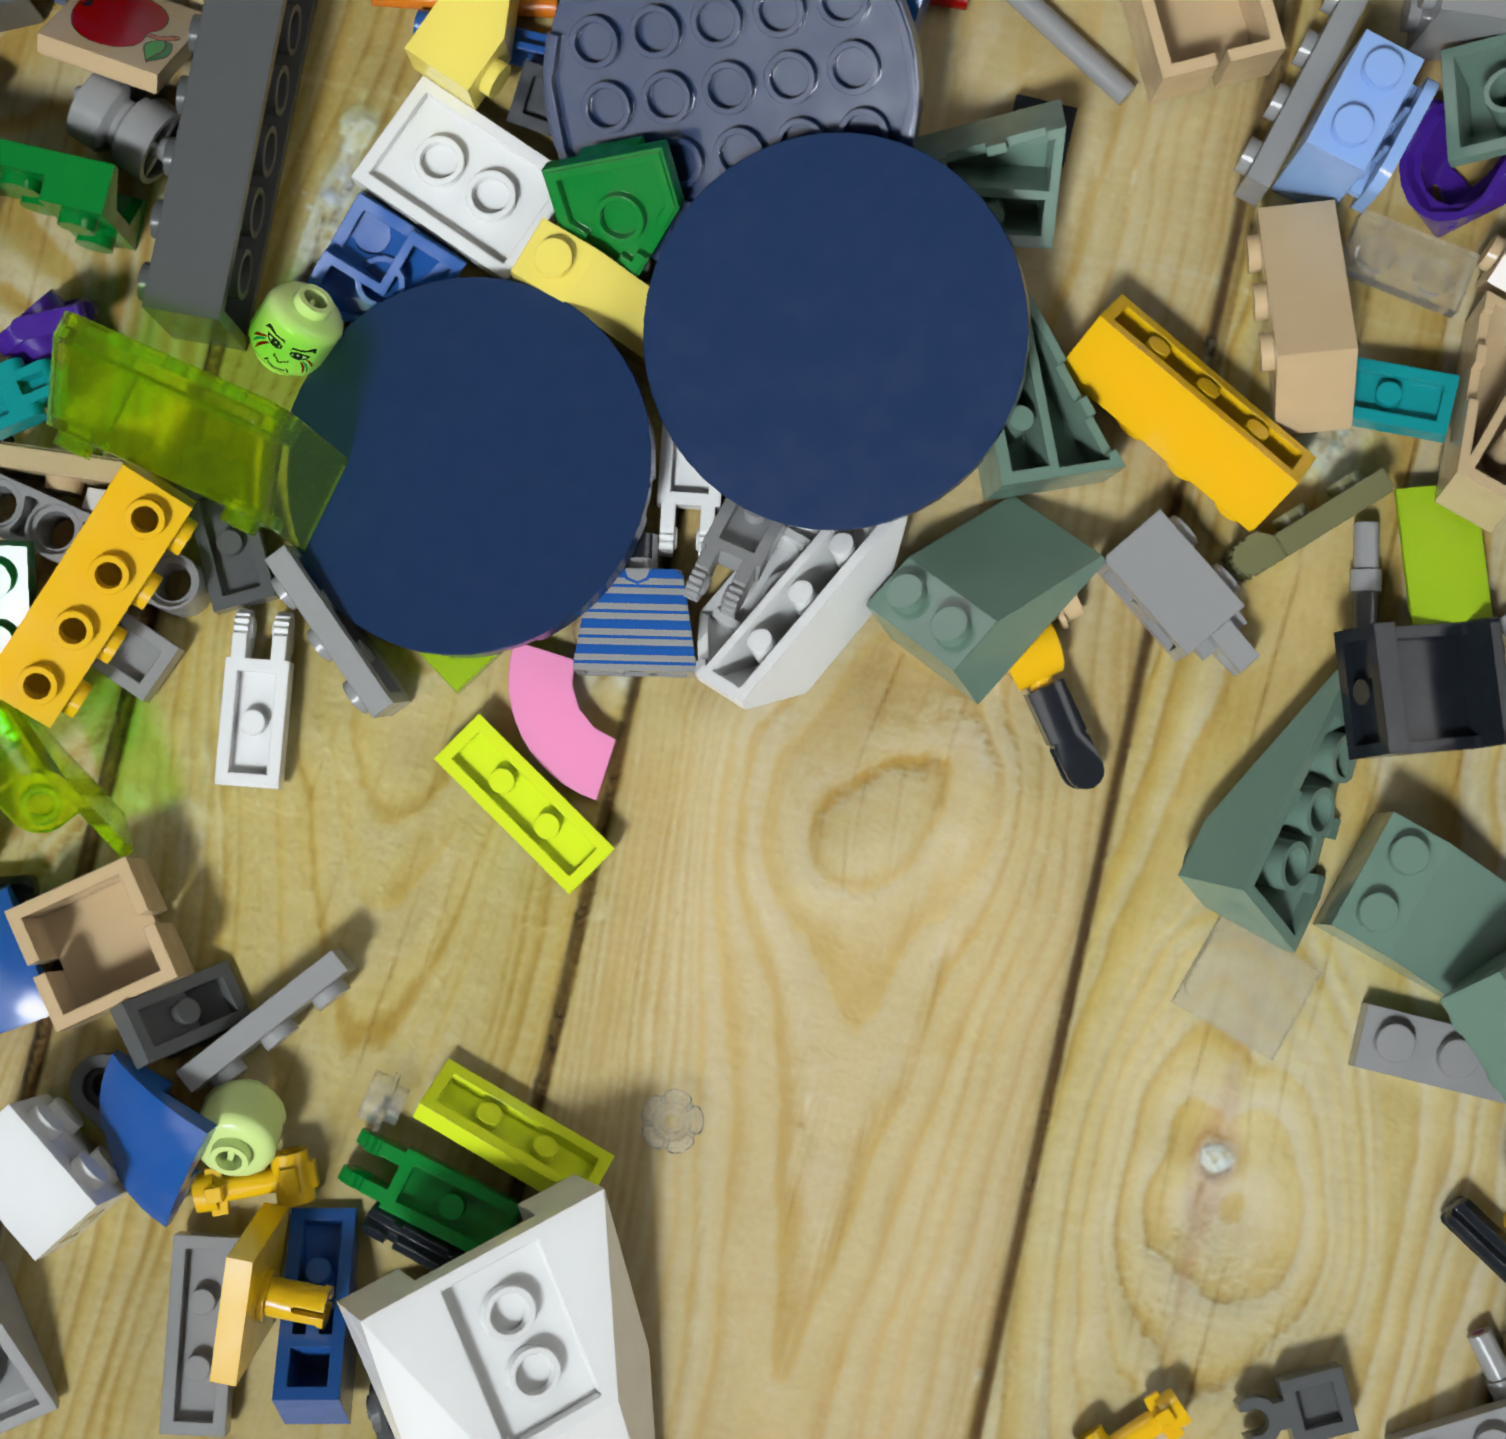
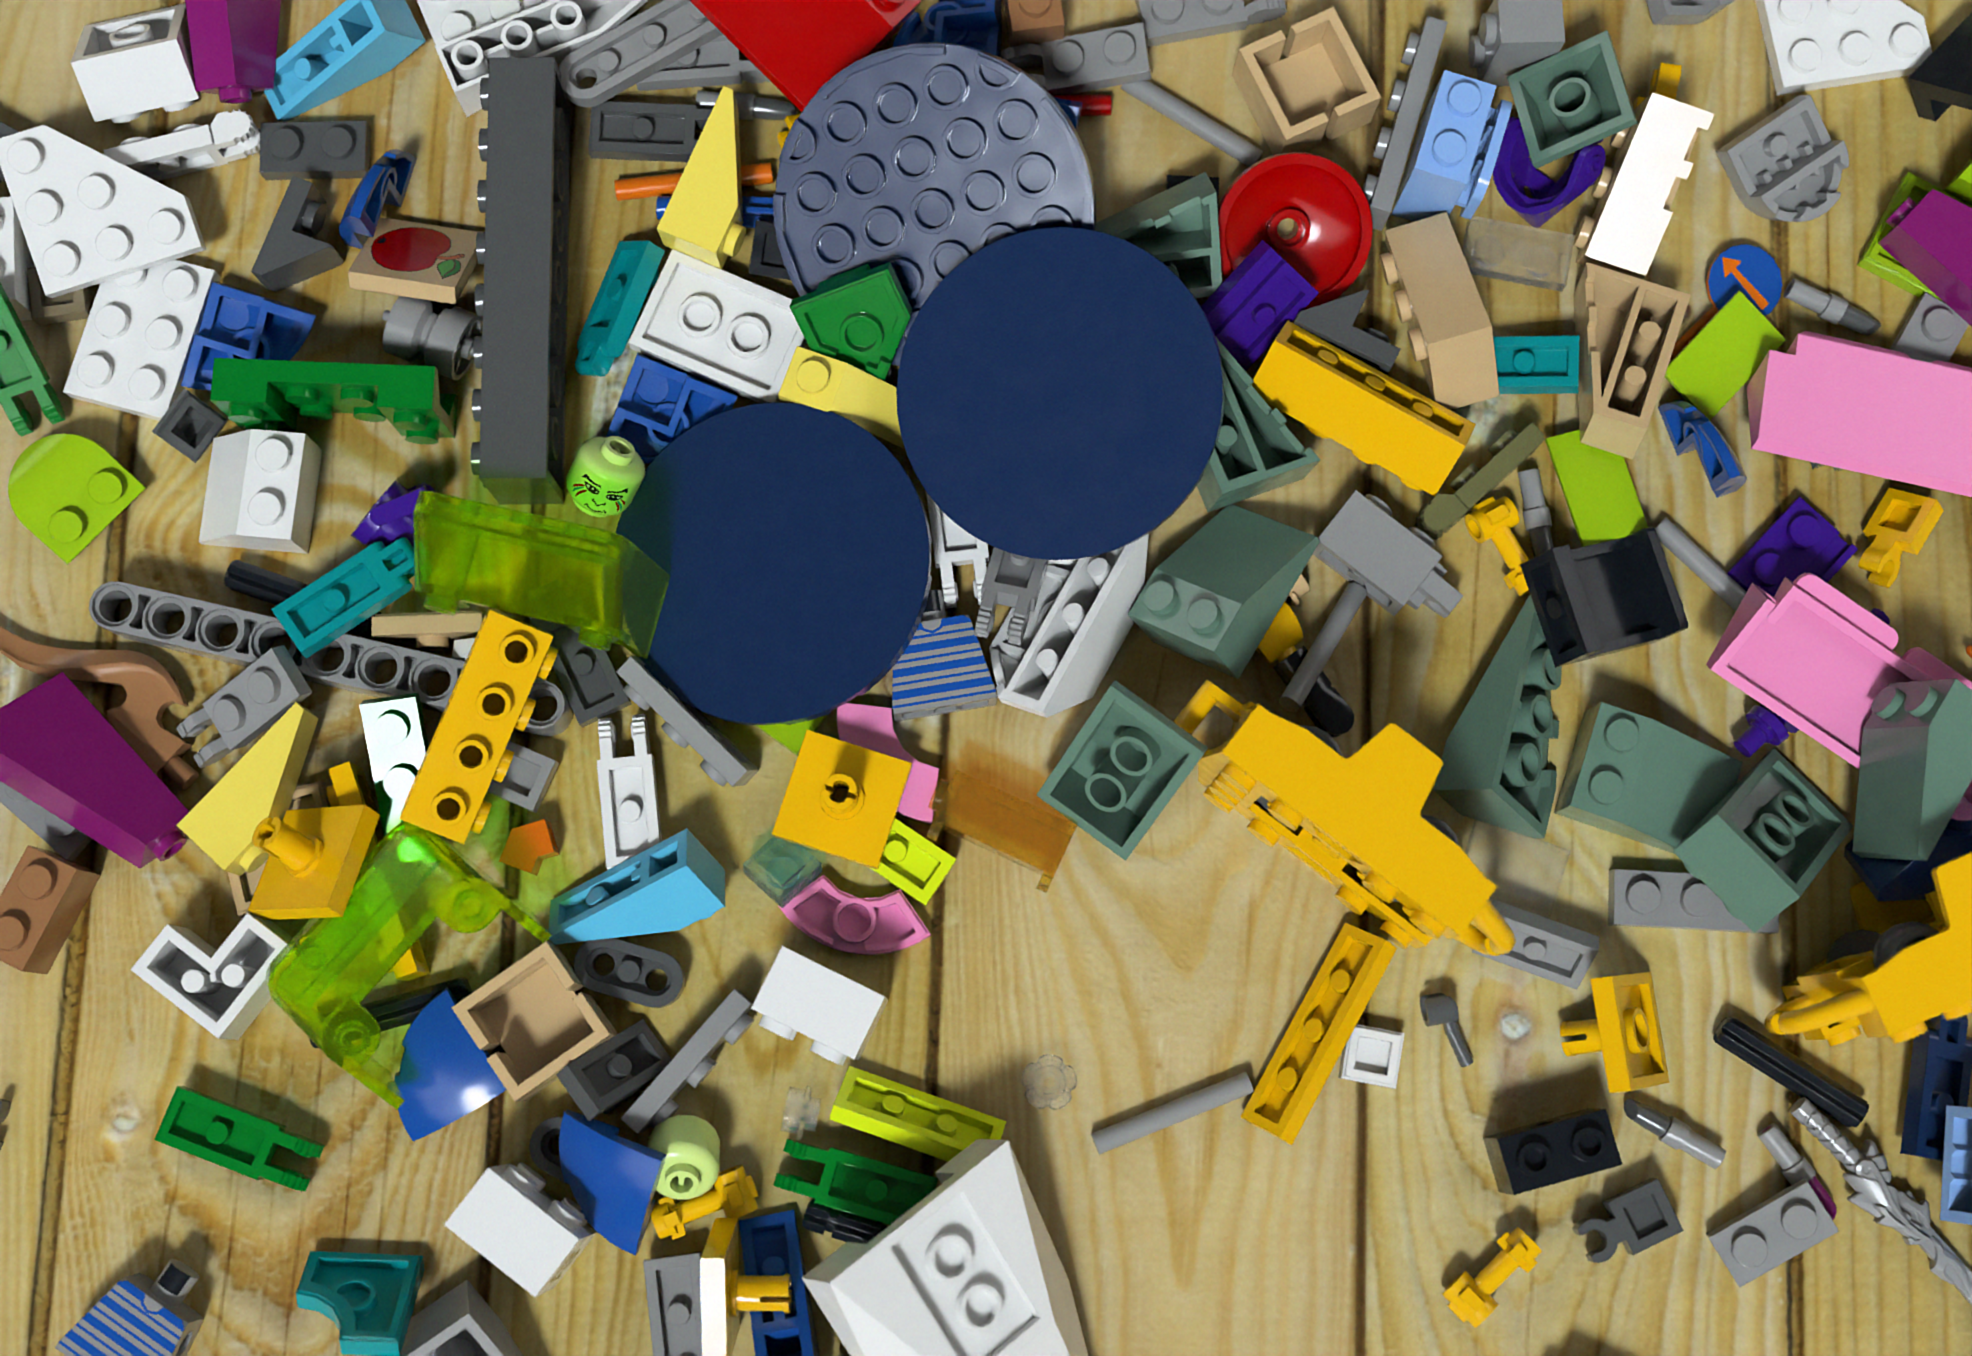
camera: 10 degrees left, 5 degrees down
none -> orange piece [499,819,560,876]
none -> medium azure slope [548,828,725,945]
none -> dark grey plate [574,938,685,1008]
none -> teal hinge [575,241,665,377]
none -> clear light blue plate [743,837,822,908]
none -> white brick [751,946,889,1065]
none -> yellow tile [772,729,912,870]
none -> bright pink tile [778,875,931,955]
none -> clear yellow brick [926,770,1077,893]
none -> sand green slope [1036,680,1208,861]
none -> light grey bar [1091,1072,1254,1155]
none -> yellow piece [1173,680,1516,956]
none -> dark purple plate [1201,240,1319,371]
none -> red dish [1218,152,1373,310]
none -> yellow plate [1240,923,1397,1145]
none -> light grey bar [1279,582,1367,712]
none -> dark grey slope [1294,290,1401,375]
none -> white tile [1338,1024,1405,1089]
none -> dark grey hand [1420,993,1474,1067]
none -> yellow bar [1465,496,1529,597]
none -> light grey plate [1472,899,1599,990]
none -> black brick [1483,1108,1623,1195]
none -> yellow tile [1560,972,1669,1093]
none -> light grey piece [1624,1099,1726,1169]

